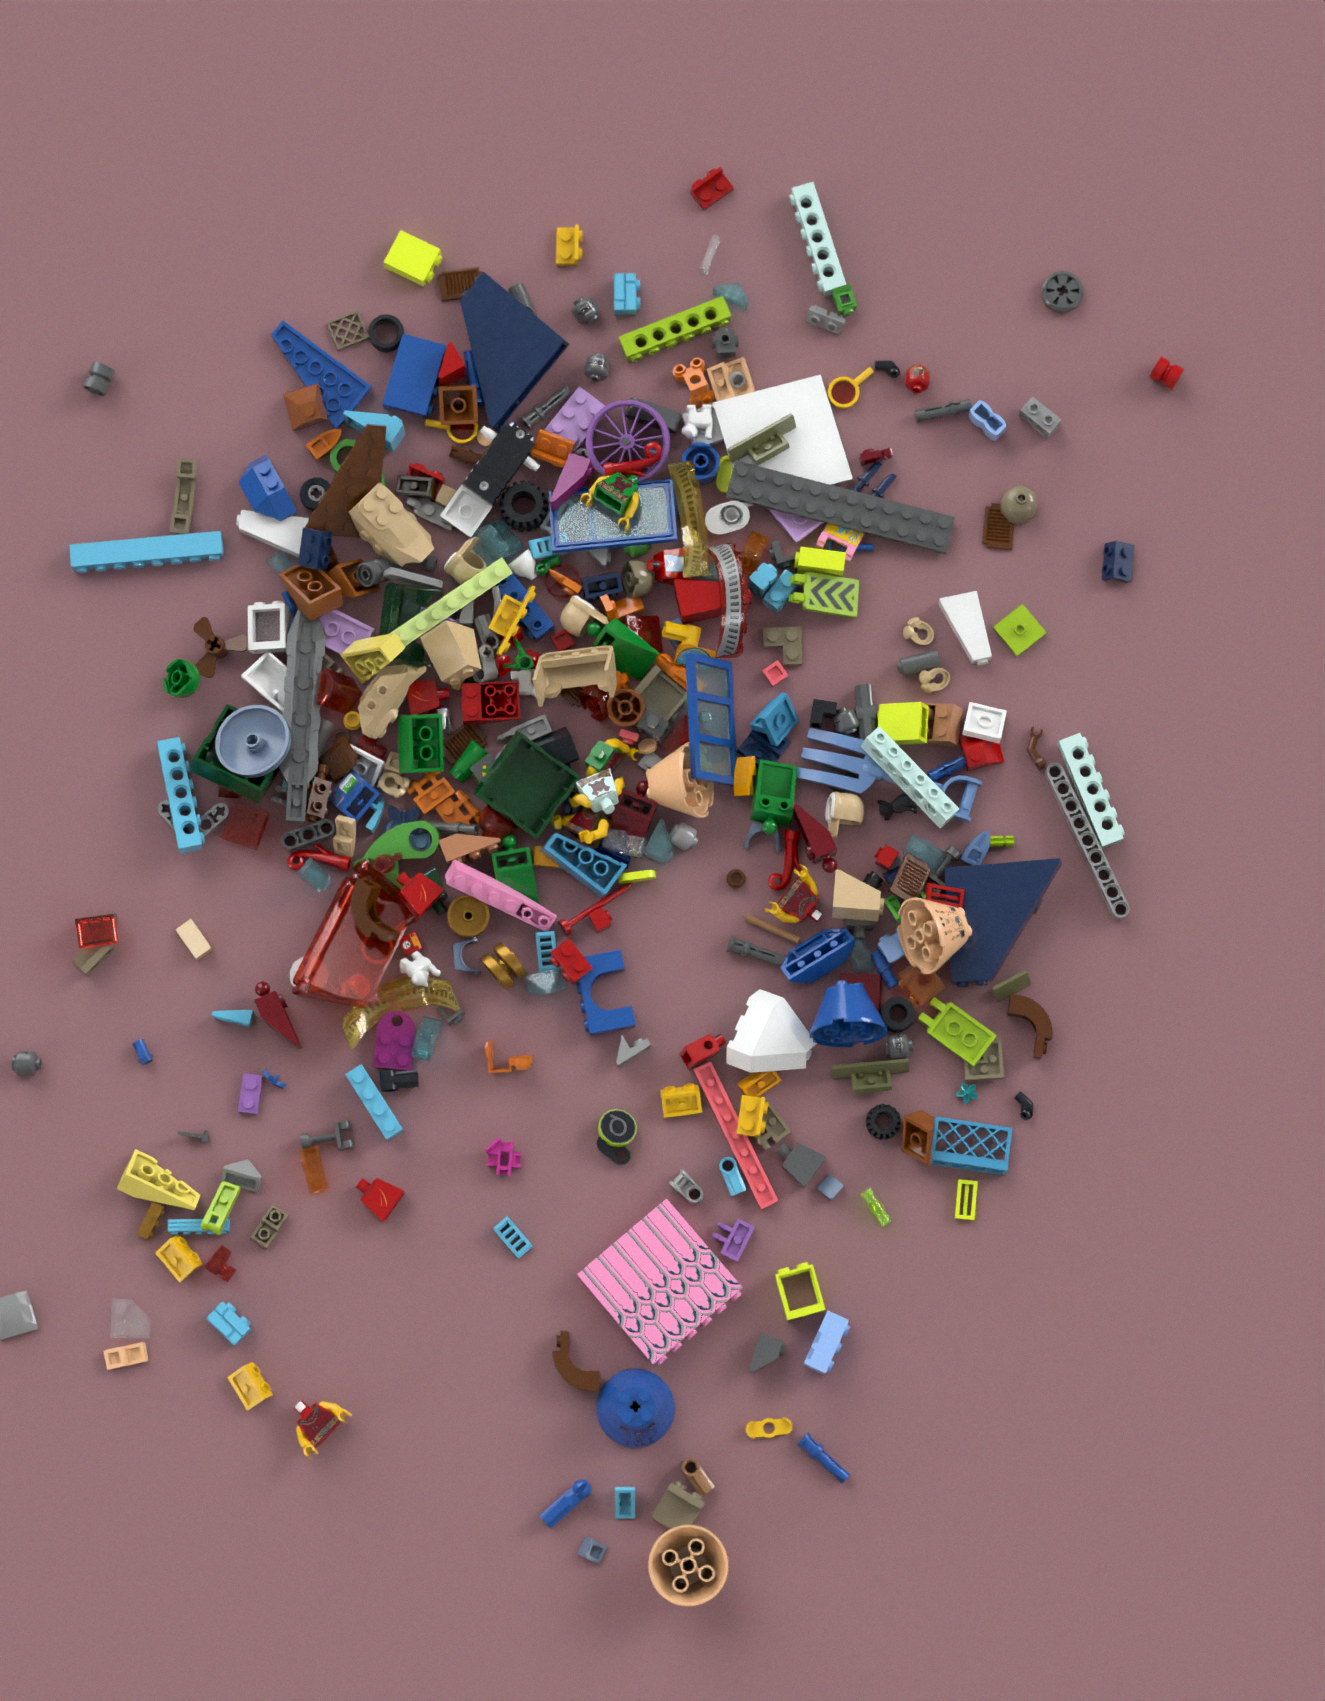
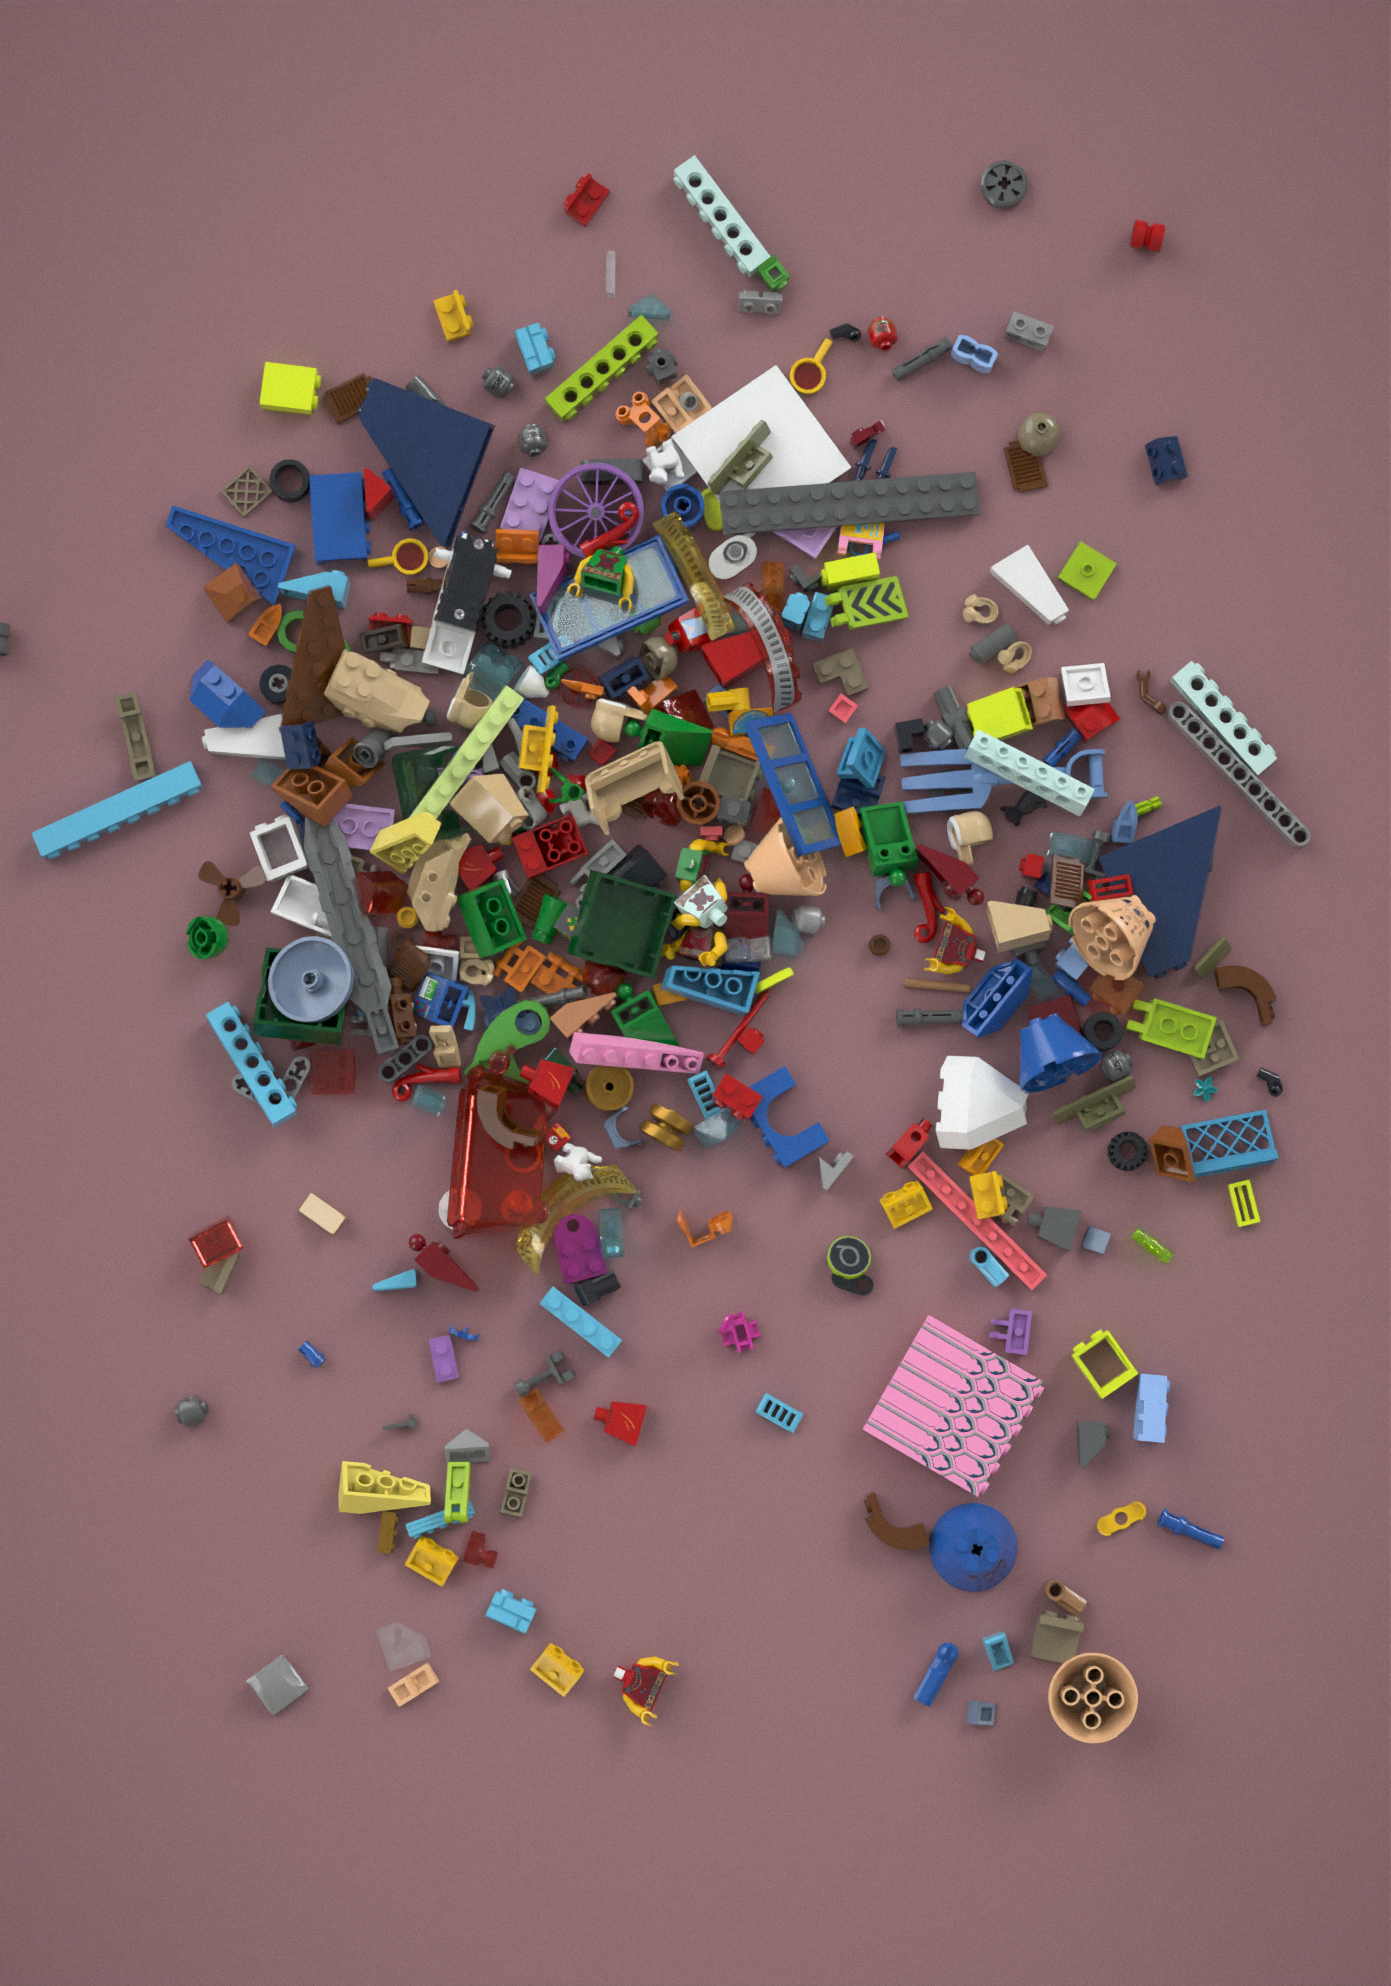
camera: 25 degrees left, 5 degrees up
dark orange slope [439,385,479,425] -> none
light grey piece [668,1169,704,1205] -> none

